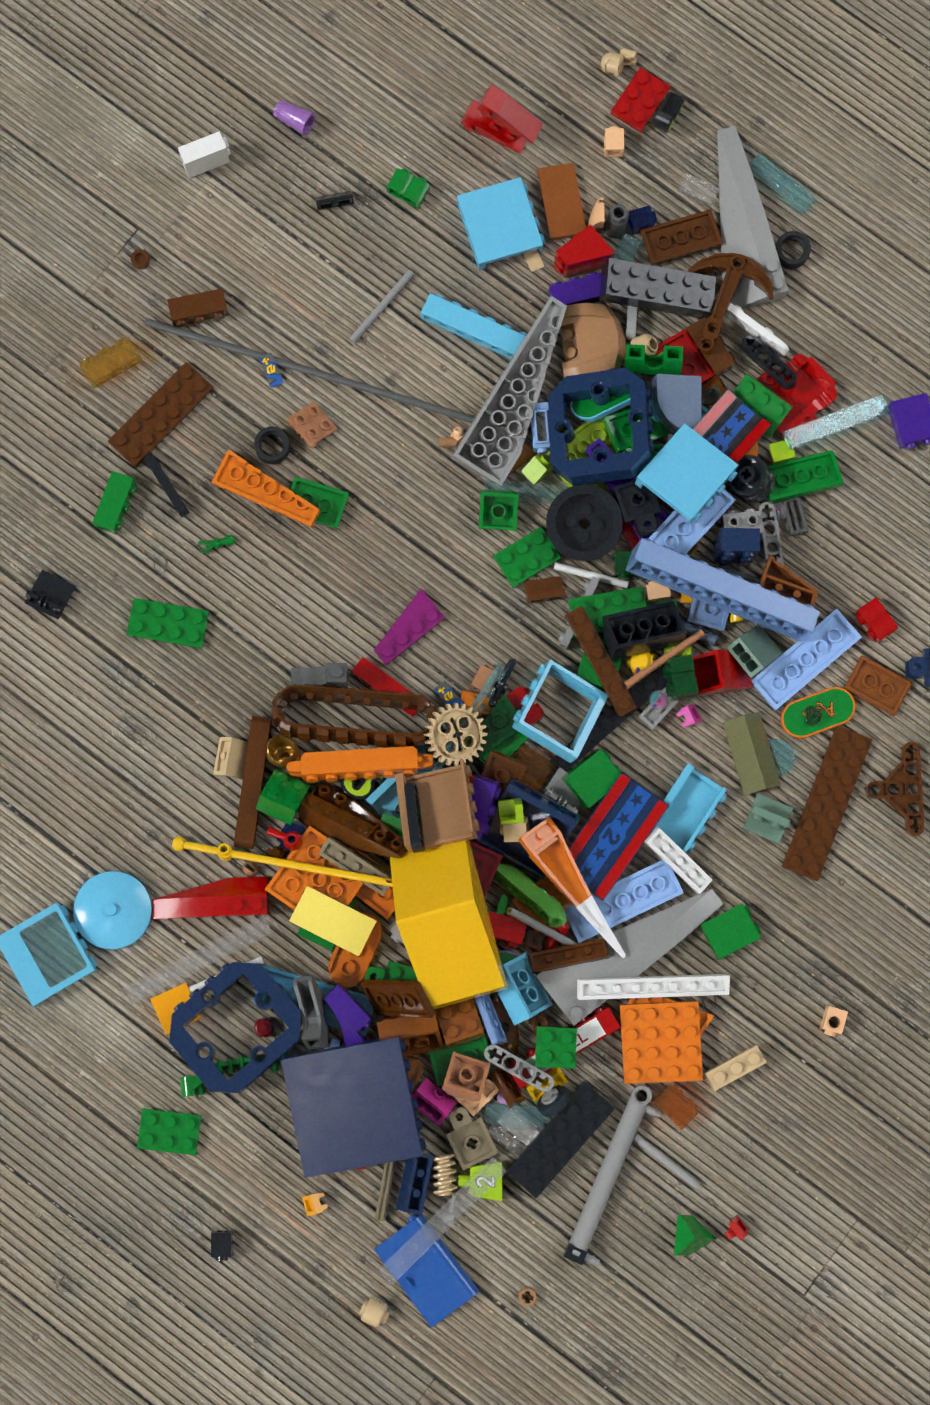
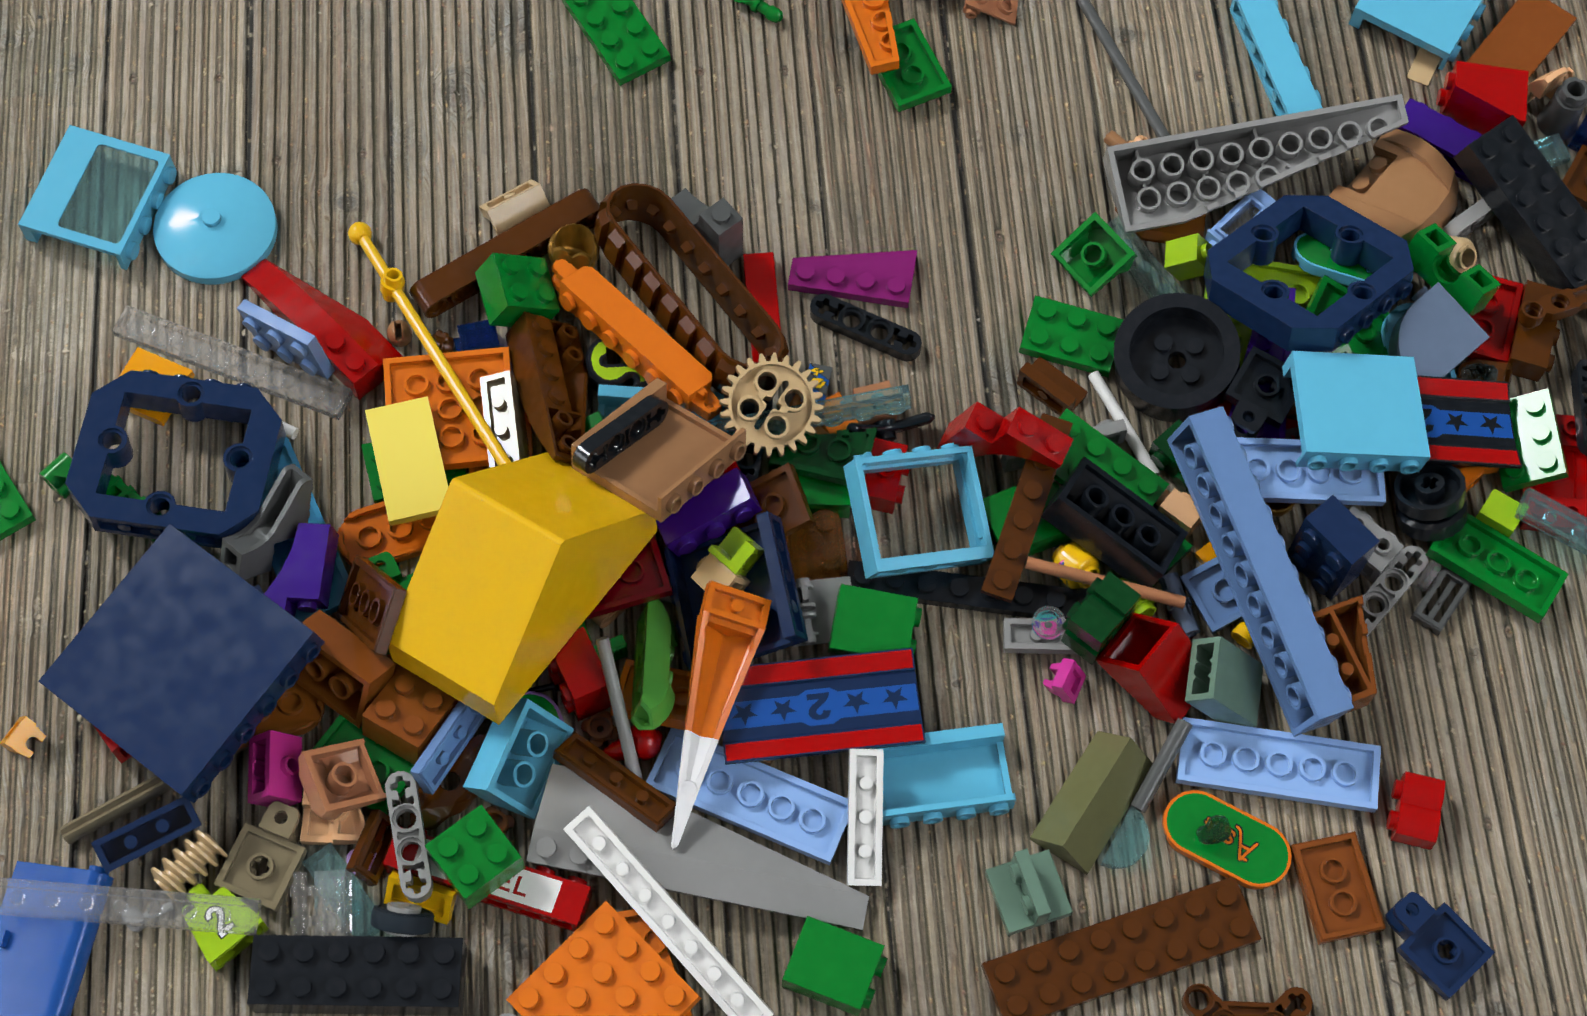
camera: 50 degrees right, 15 degrees down
dark red piece [254,1018,274,1038] -> none
red bar [266,826,303,851] -> none
none -> medium blue plate [237,299,335,380]
none -> black beam [810,294,922,362]
none -> red arch [937,401,1074,469]
none -> dark grey piece [1130,718,1192,813]

